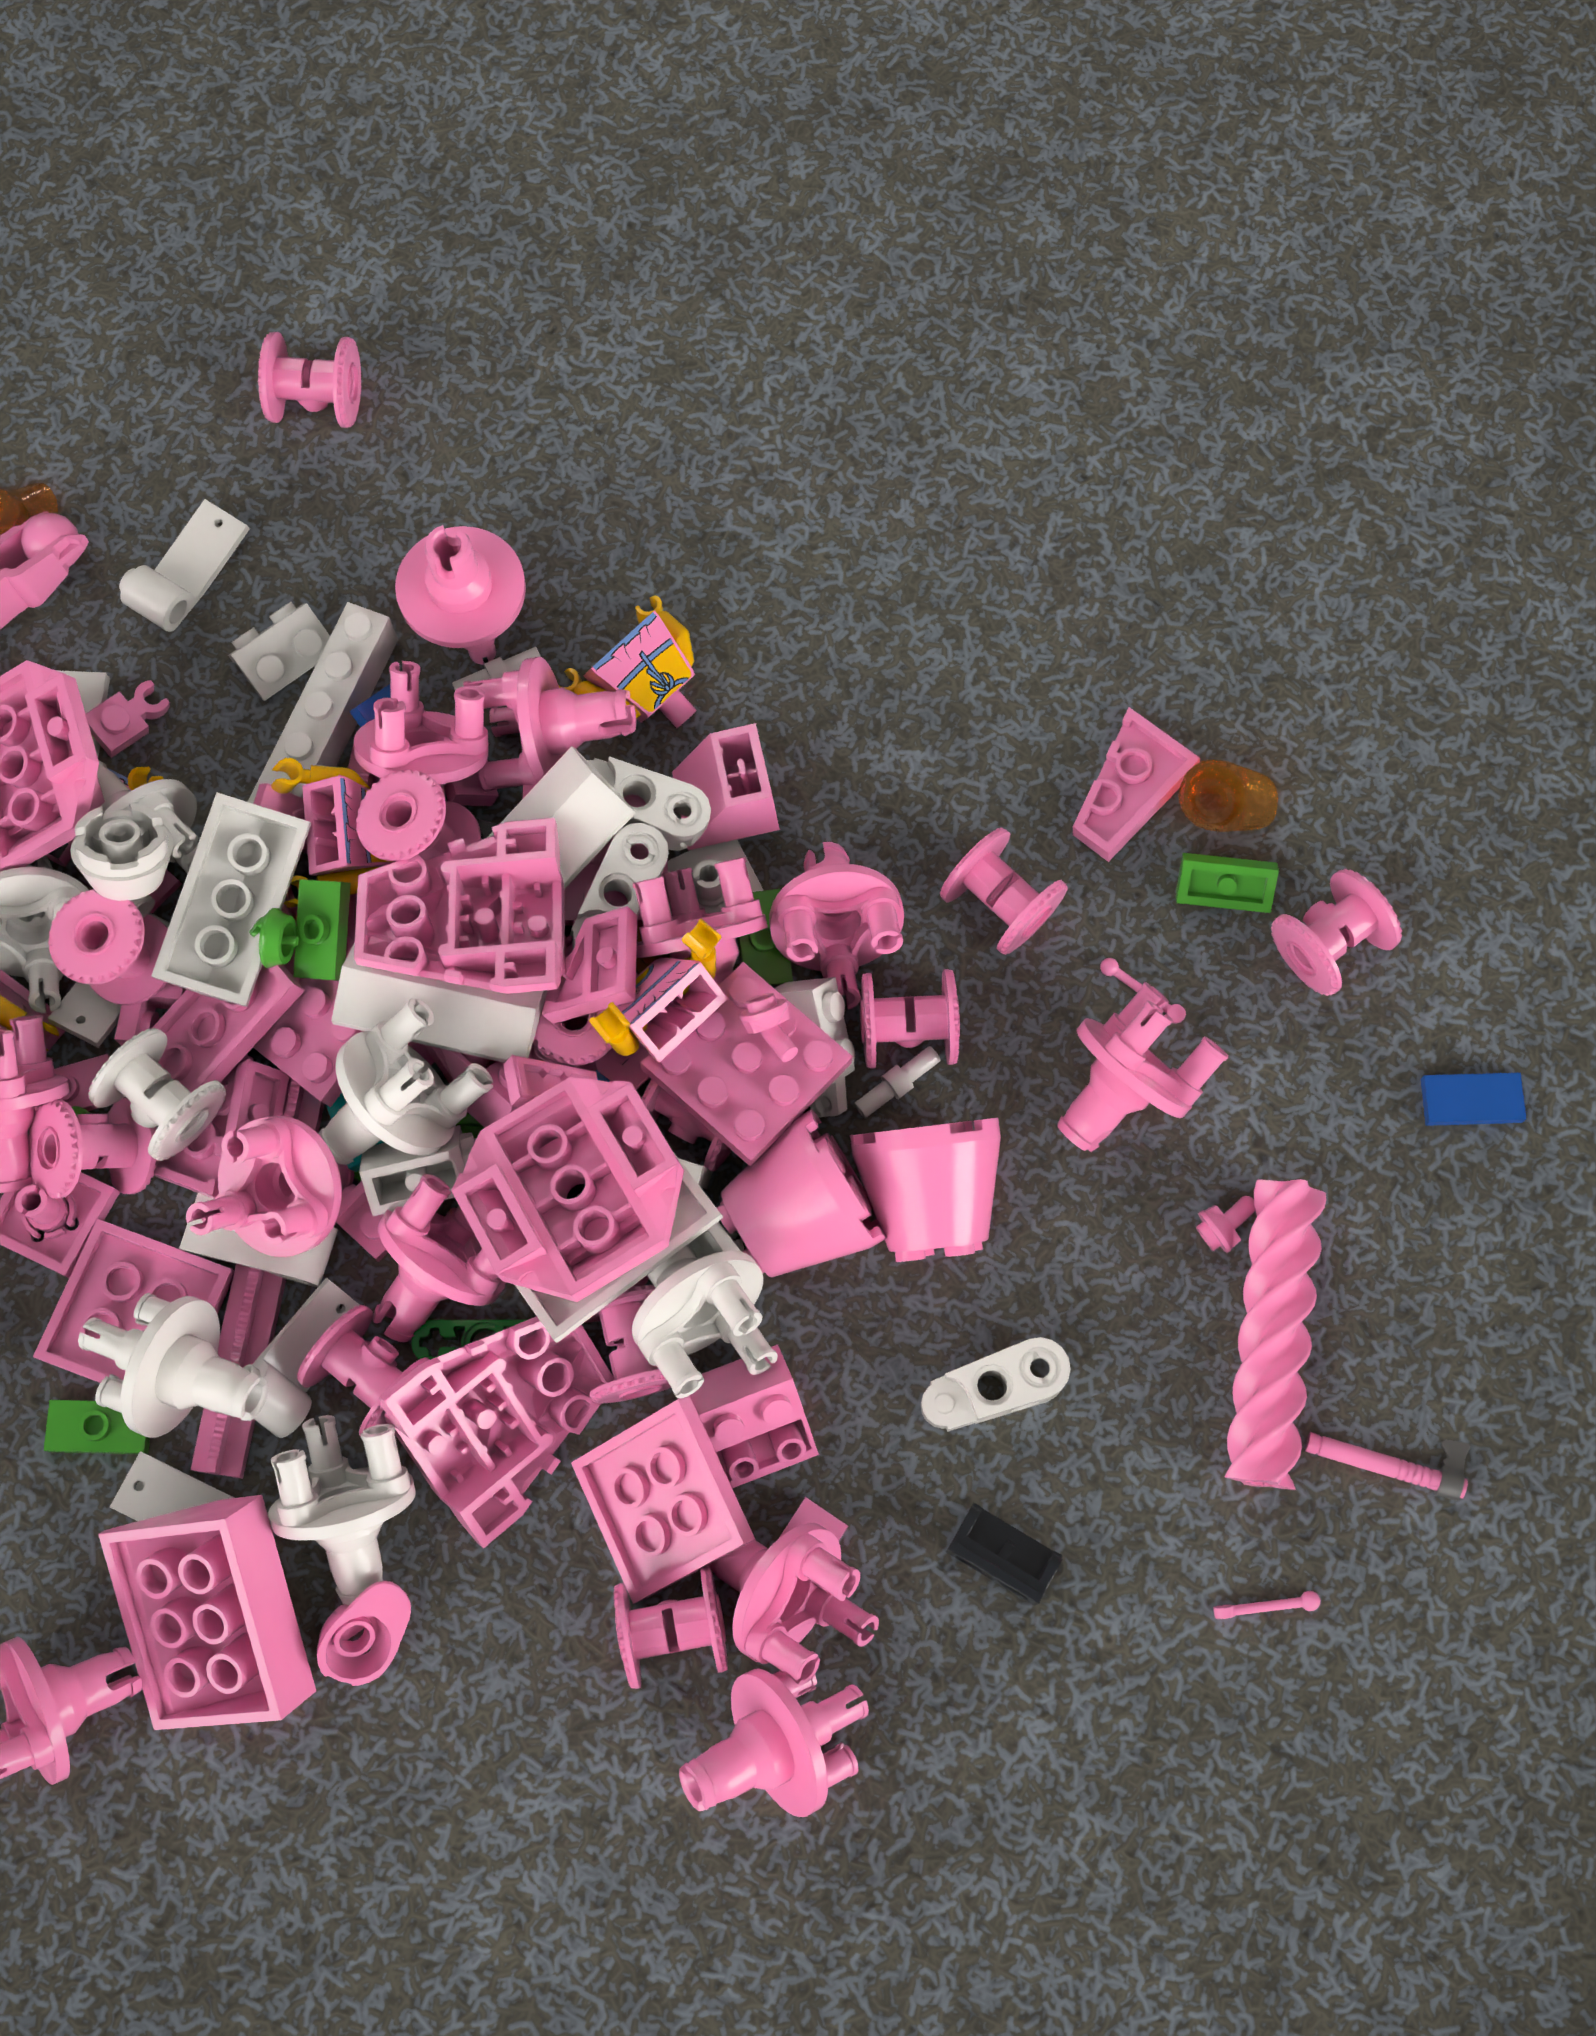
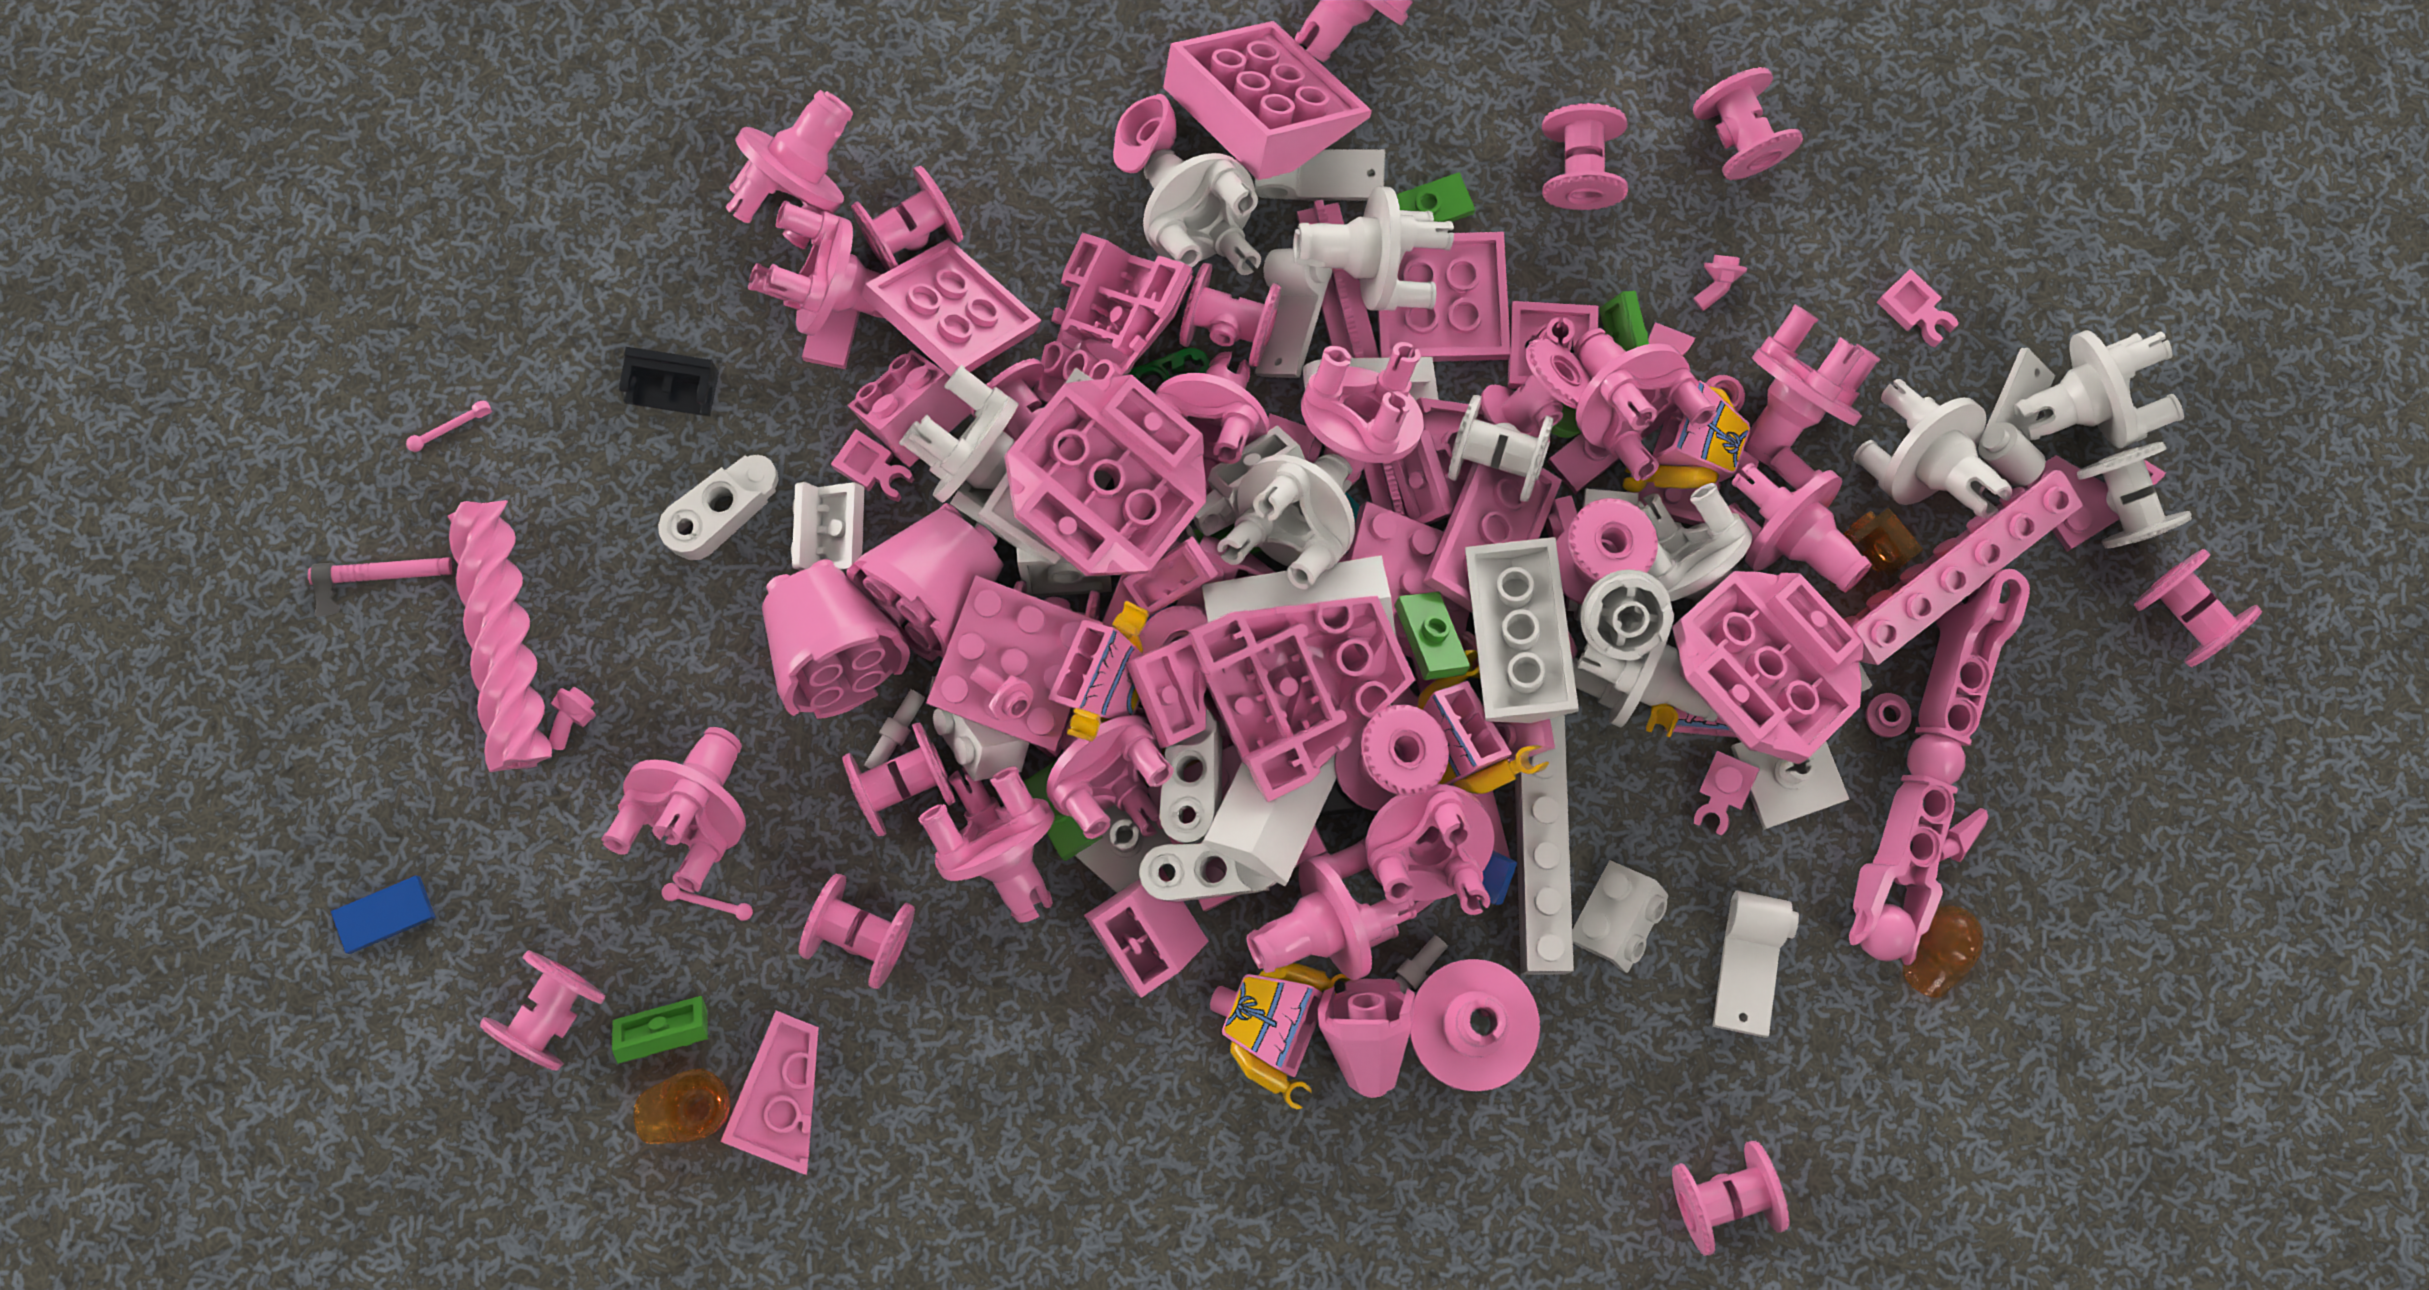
camera: 155 degrees right, 5 degrees up
bright green hat [249,908,299,968] -> none
none -> white bracket [791,482,865,574]
none -> bright pink plate [831,429,914,502]
none -> bright pink cone [1317,979,1415,1098]

